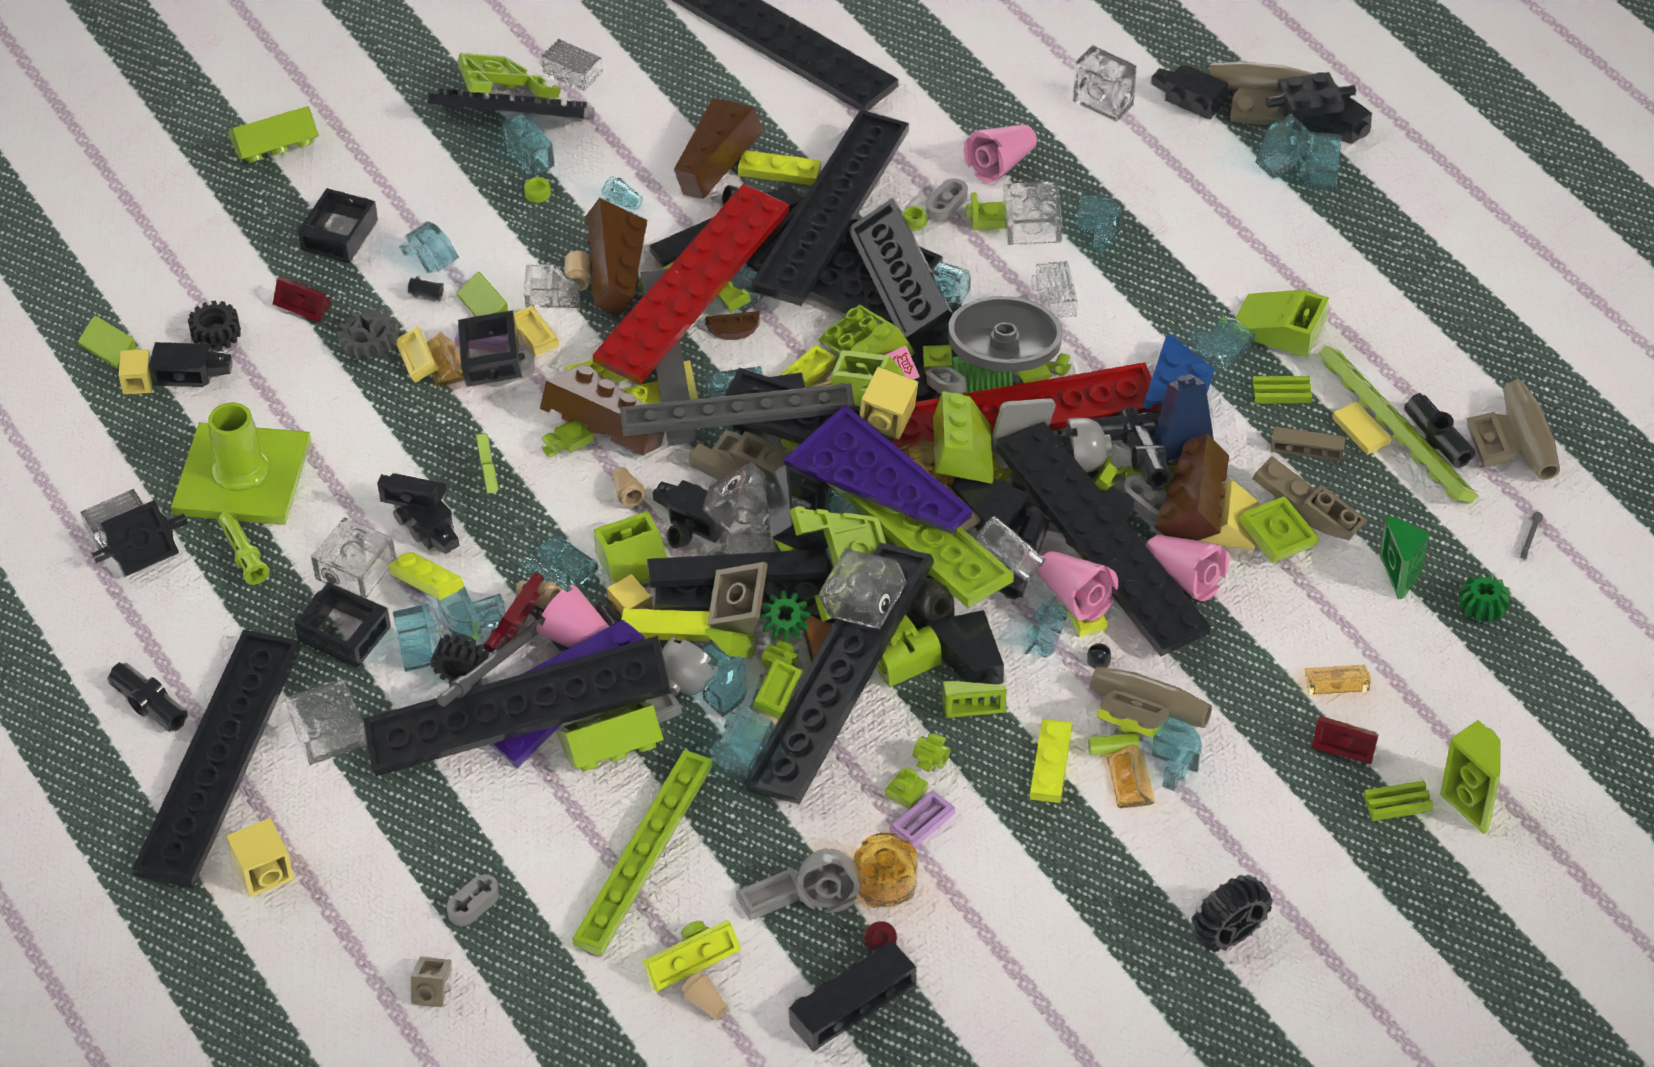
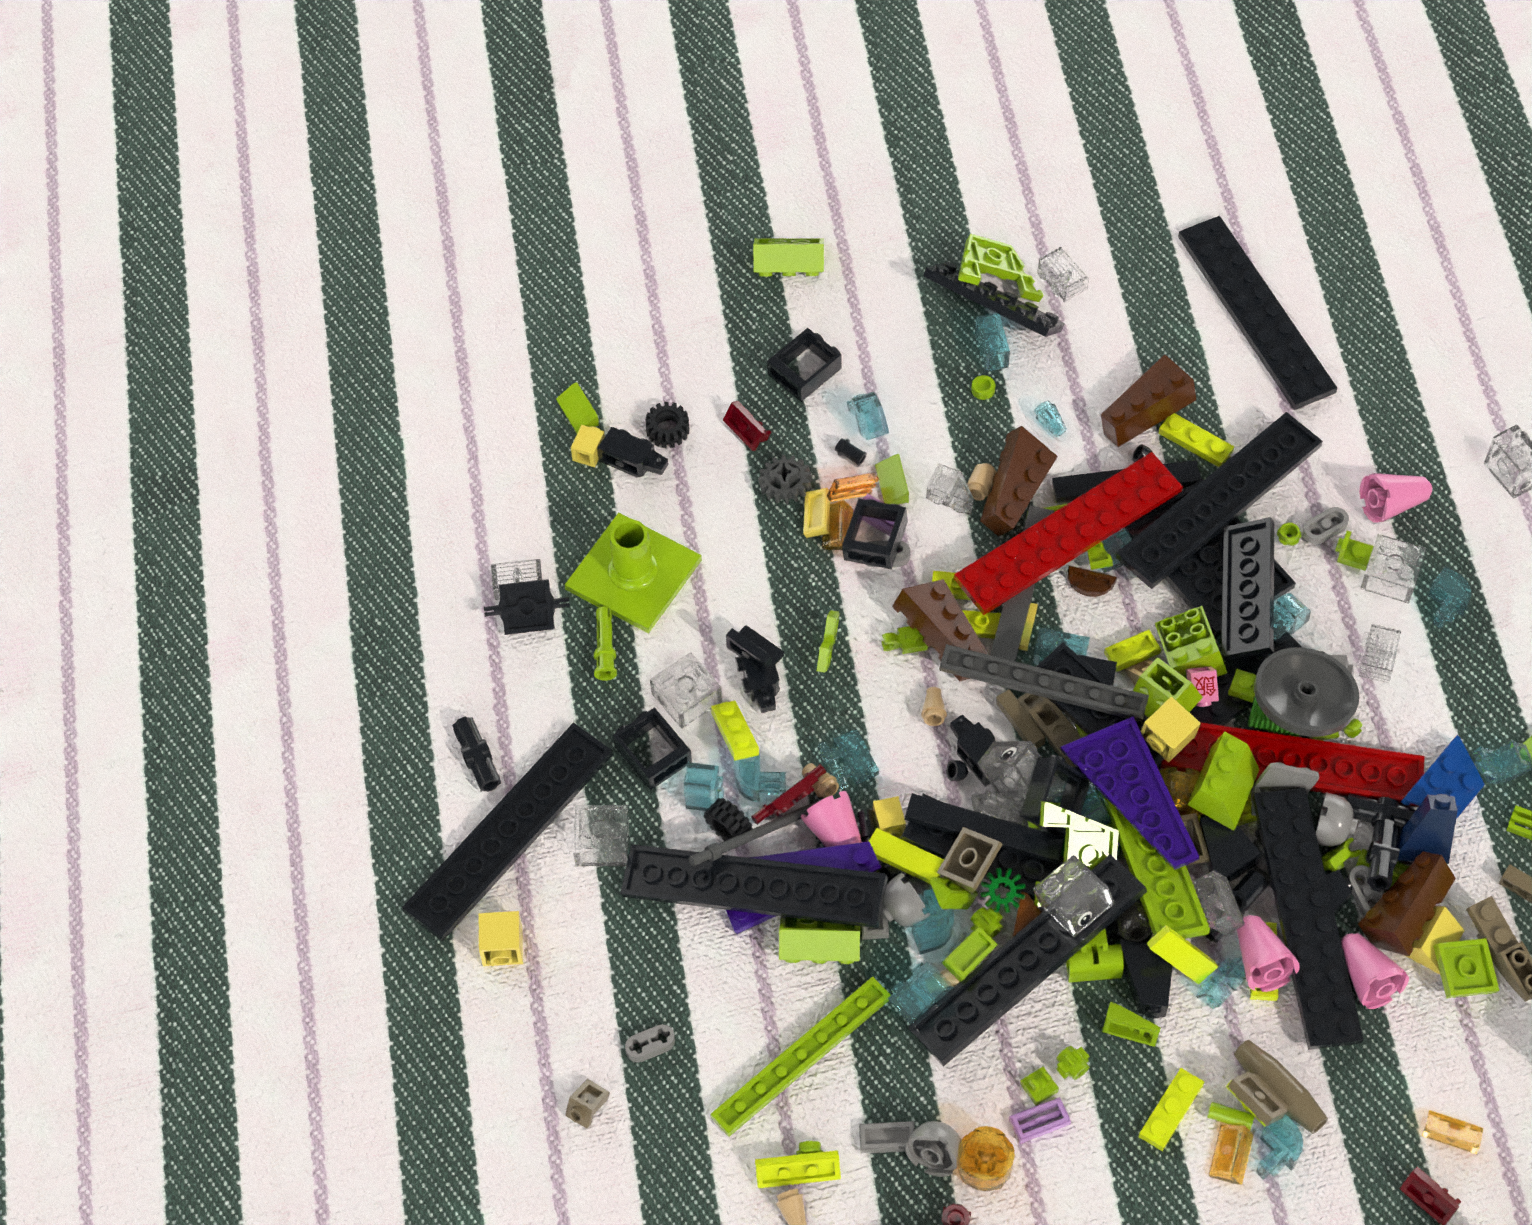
camera: 25 degrees right, 10 degrees up
light yellow tile [514,306,559,356] -> none
lime slope [593,511,667,585] -> none
light grey plate [926,366,966,394] -> none
black hinge [1087,643,1111,669] -> none
none -> clear orange tile [826,473,879,502]
none -> neon yellow tile [1147,925,1218,985]

